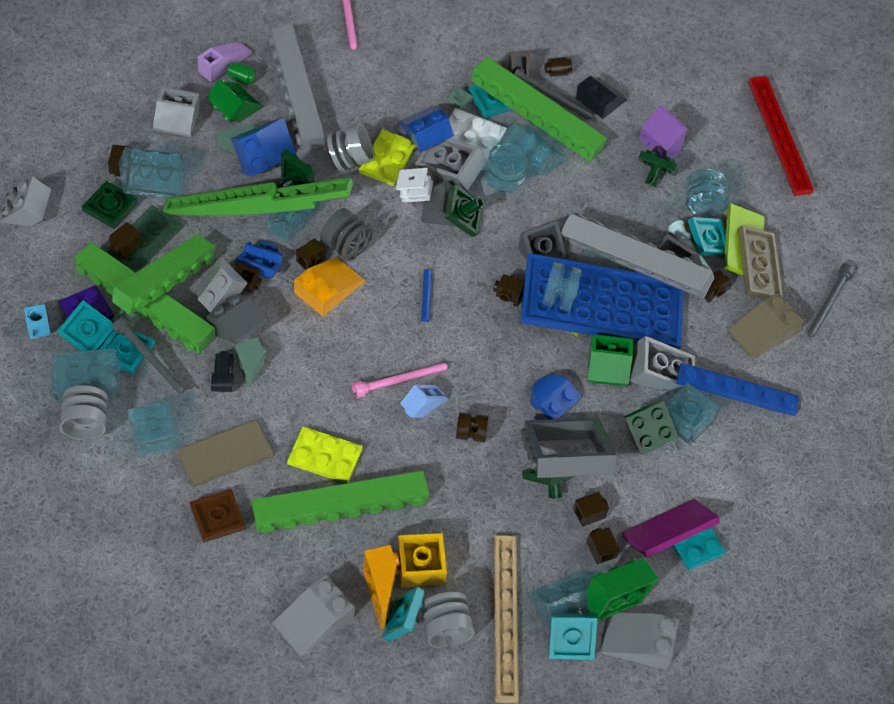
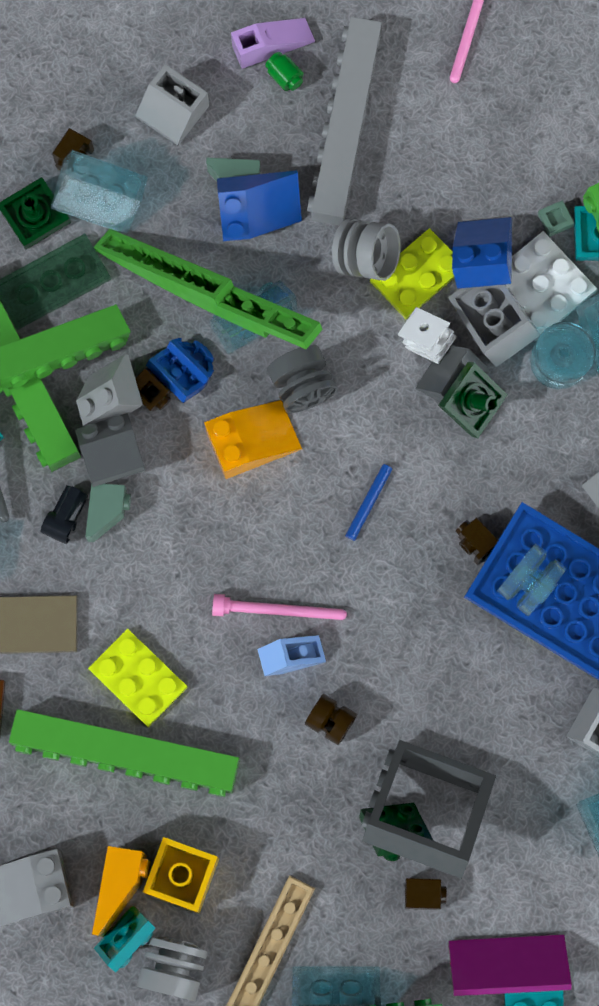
camera: 35 degrees right, 20 degrees up
dark brown brick [109,222,142,259] -> none
green slope [206,79,264,122] -> none
dark green plate [277,149,315,188] -> none
dark brown brick [296,238,328,270] -> none
dark grey slope [518,220,567,259] -> none
blue slope [530,375,582,420] -> none
dark brown brick [586,527,620,564] -> none
green slope [587,334,633,387] -> none
dark green plate [623,399,679,455] -> none

